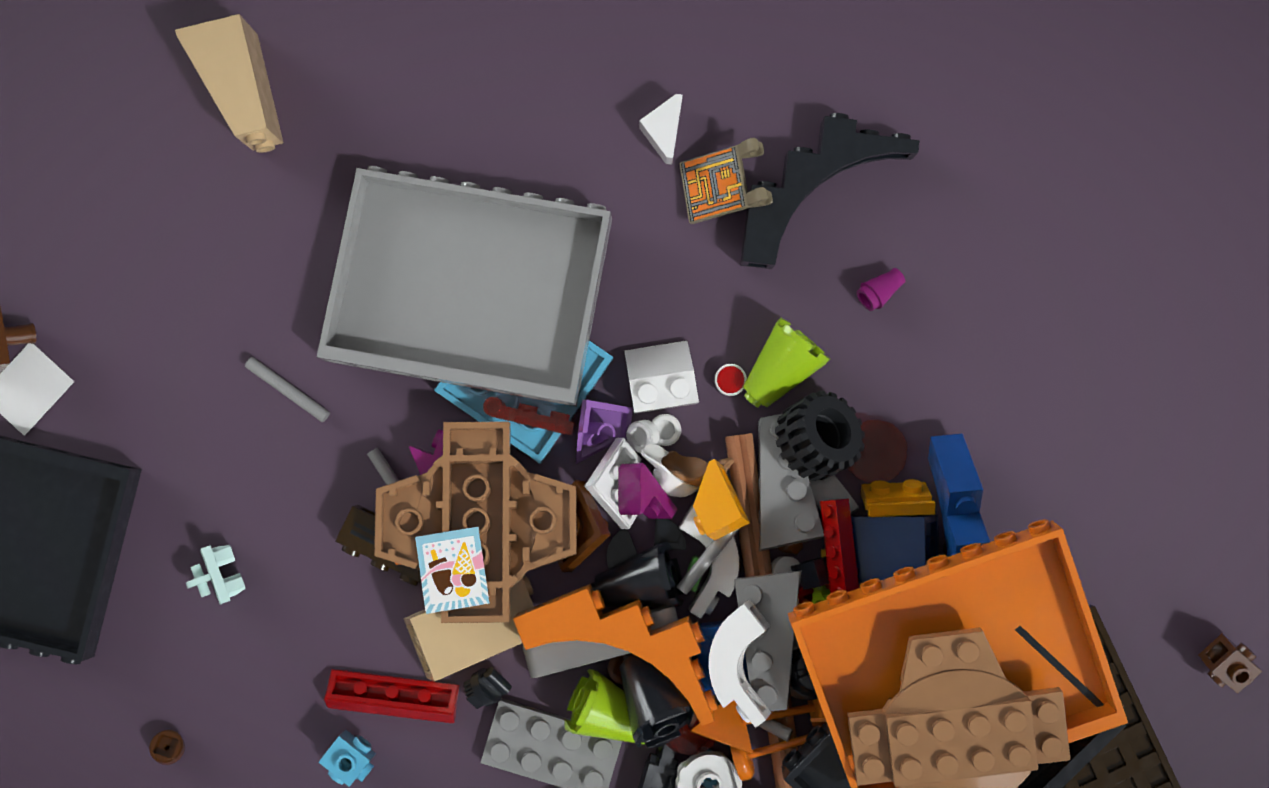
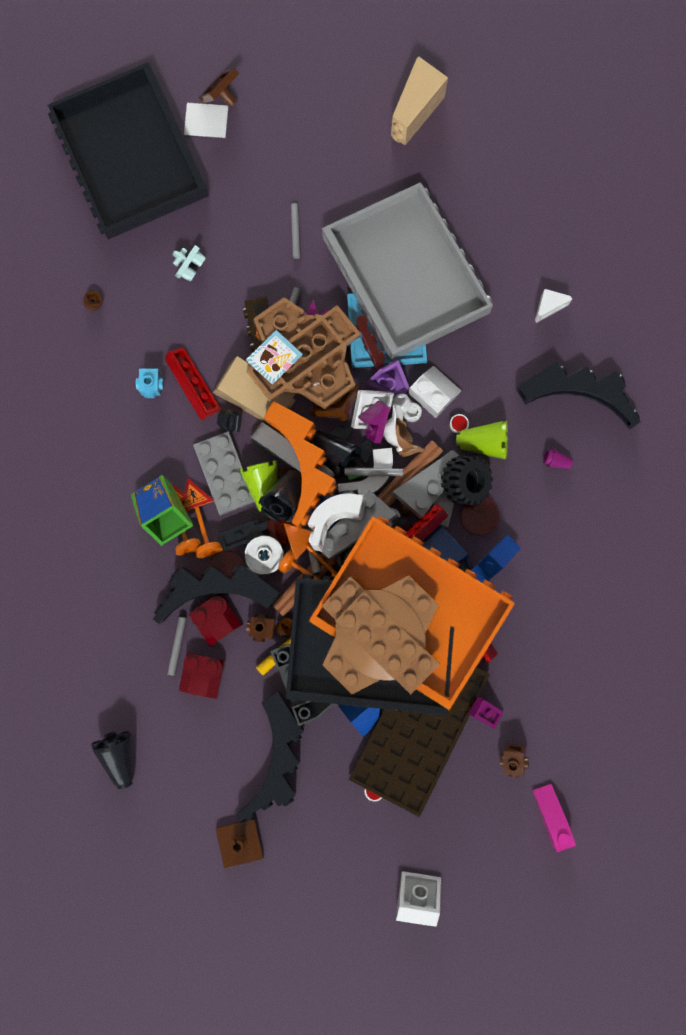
camera: 55 degrees right, 5 degrees down
flag [679,138,773,224] -> none
light orange slope [693,459,750,540] -> none
light orange plate [861,479,935,517] -> none
none -> magenta slope [469,697,504,729]

